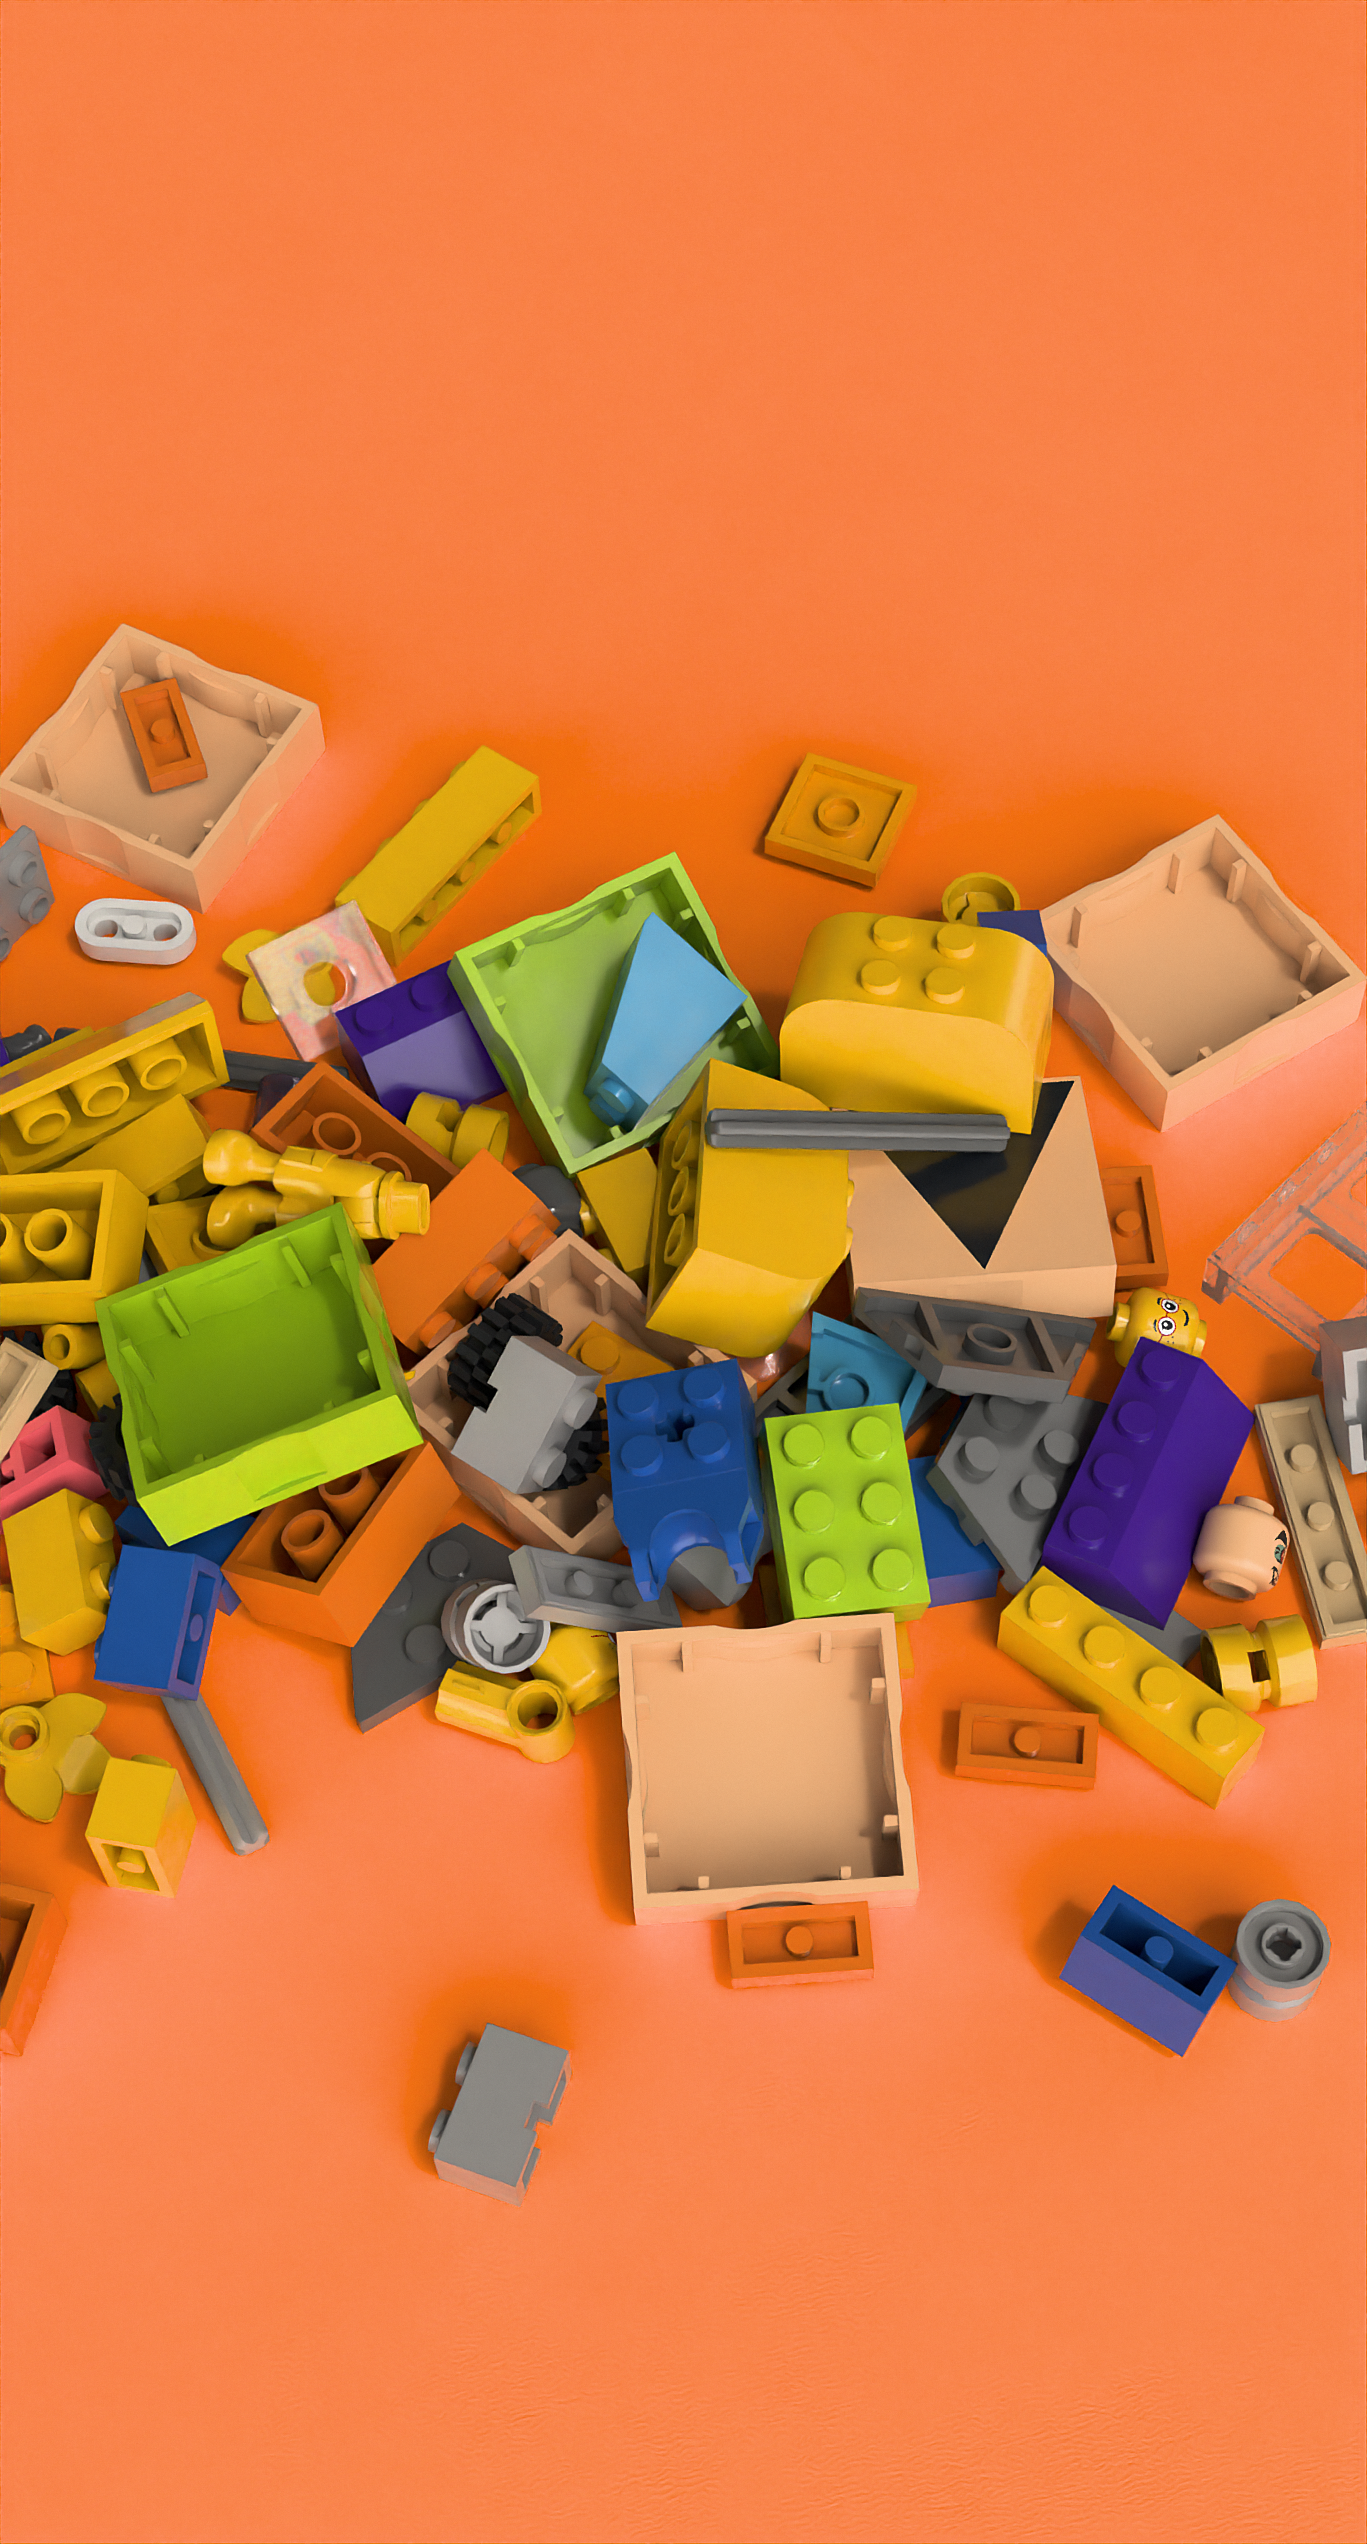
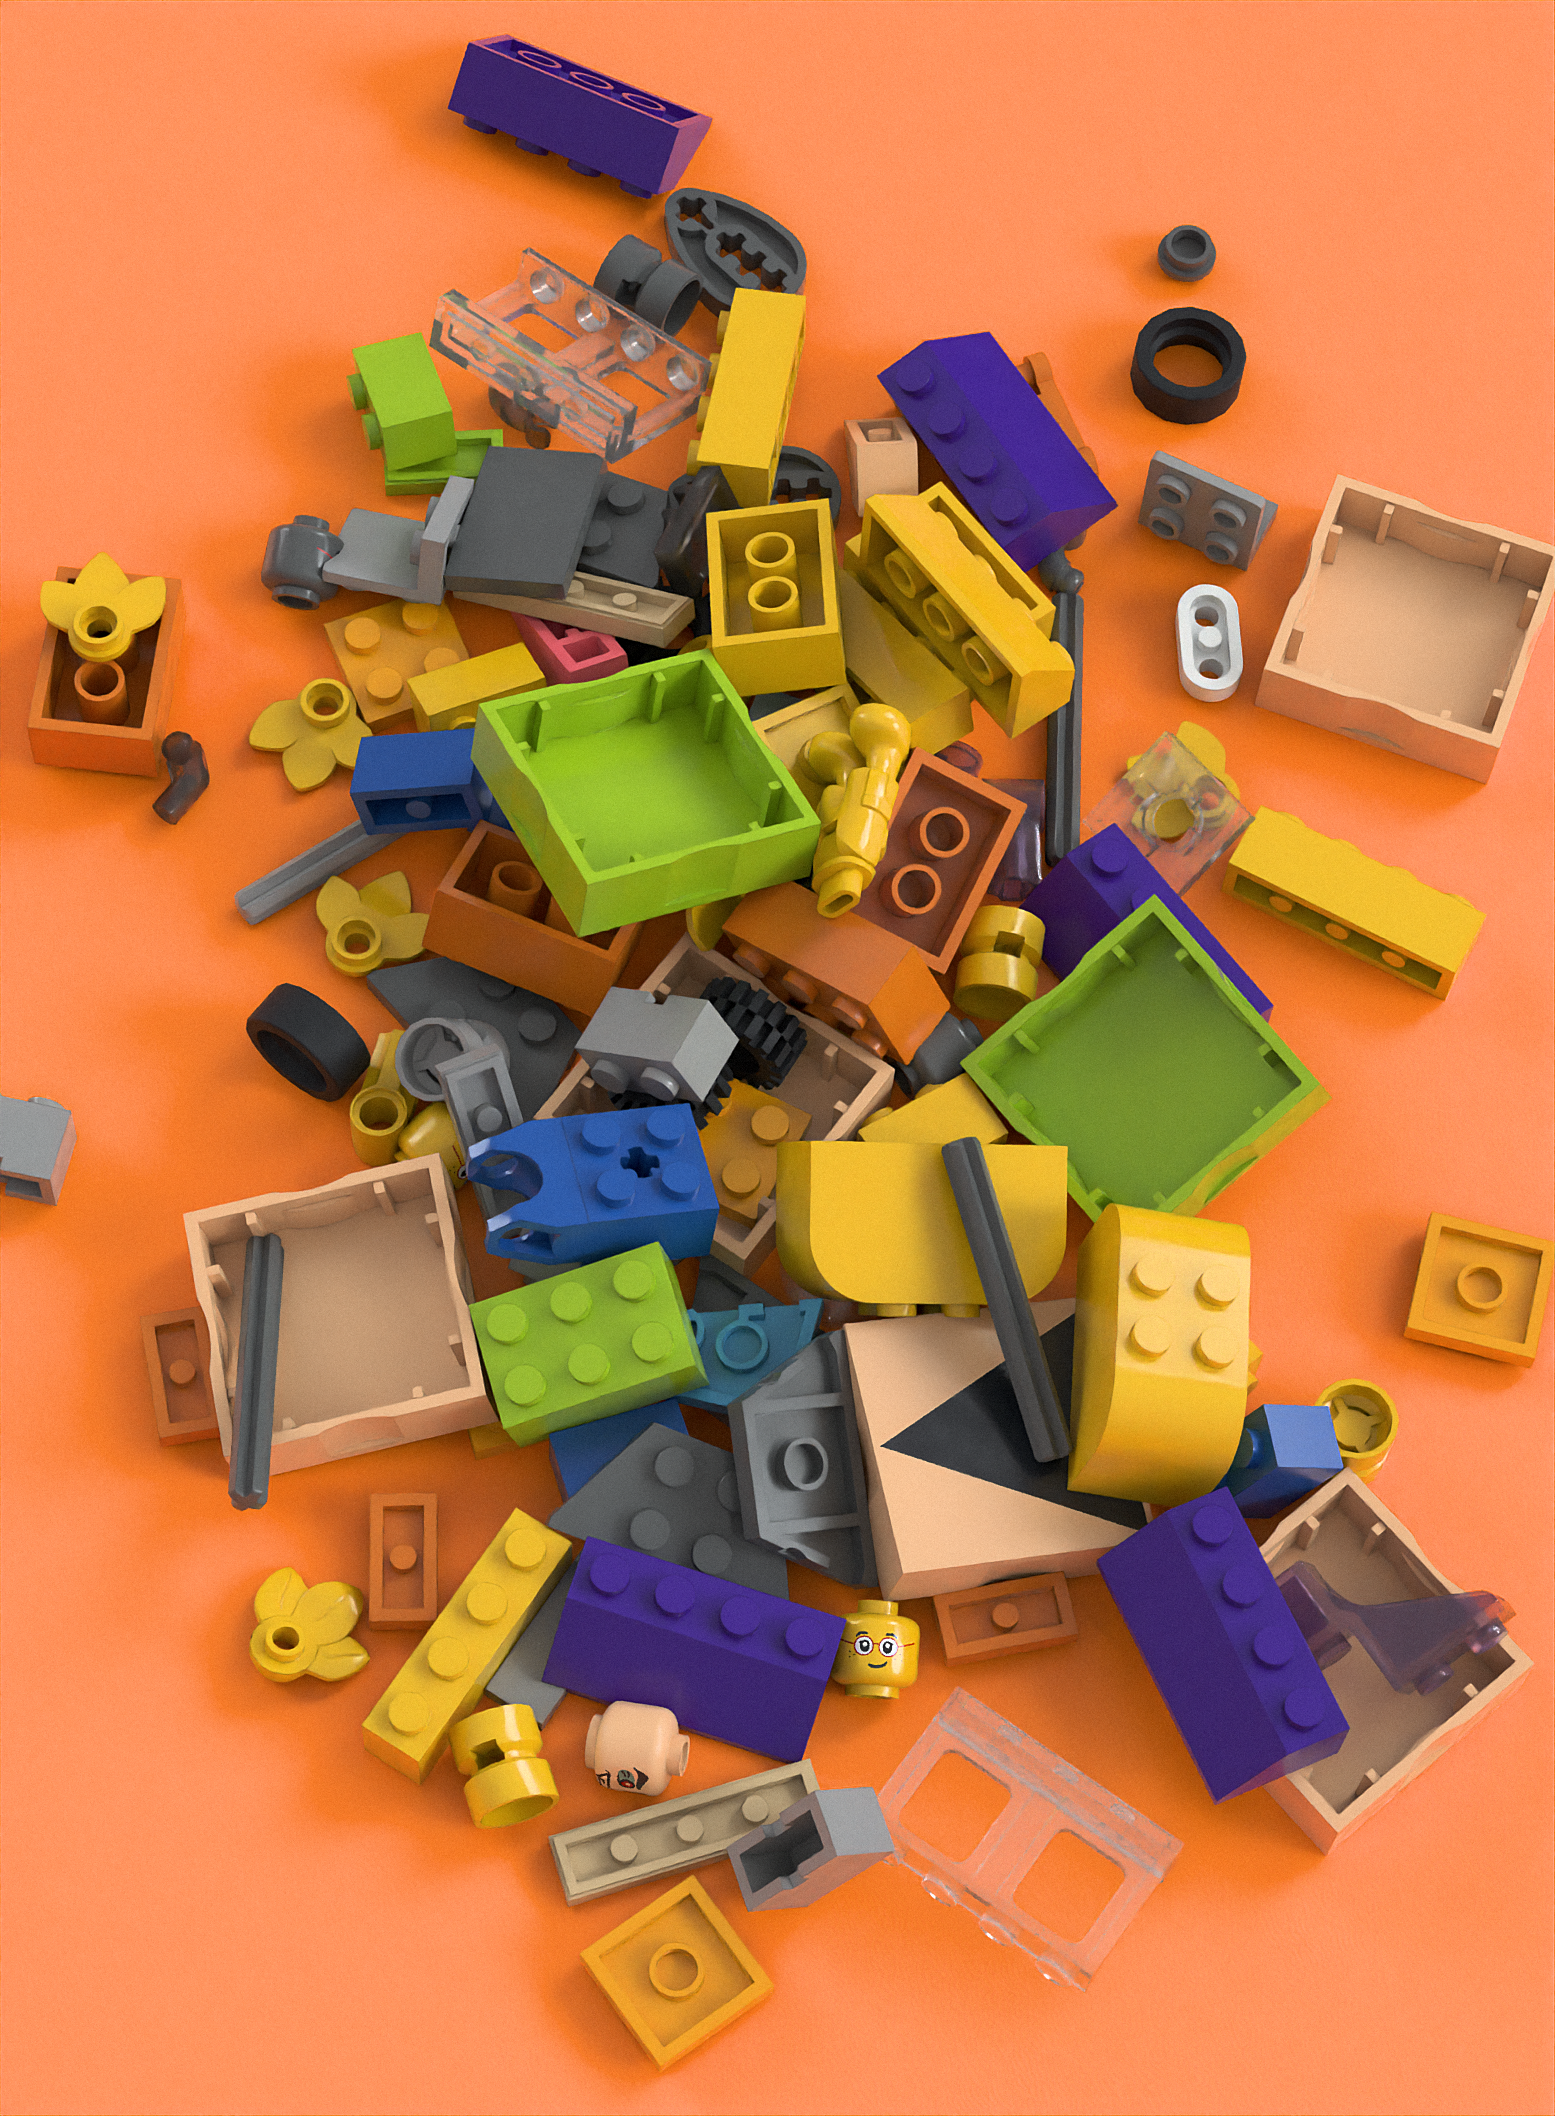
camera: 75 degrees right, 5 degrees up
yellow brick [85,1754,197,1899] -> none
orange plate [120,678,208,793] -> none
dark azure slope [583,912,748,1133] -> none
blue brick [1059,1885,1238,2057] -> none
light grey wheel [1227,1899,1331,2022] -> none
none -> clear smoke arm [152,731,211,825]
none -> dark grey axle [228,1233,284,1511]
none -> black tyre [246,983,371,1102]
none -> yellow plate [249,1567,370,1682]
none -> yellow plate [316,870,430,977]
none -> dark purple slope [1096,1486,1350,1805]
none -> clear purple arch [1275,1560,1517,1696]

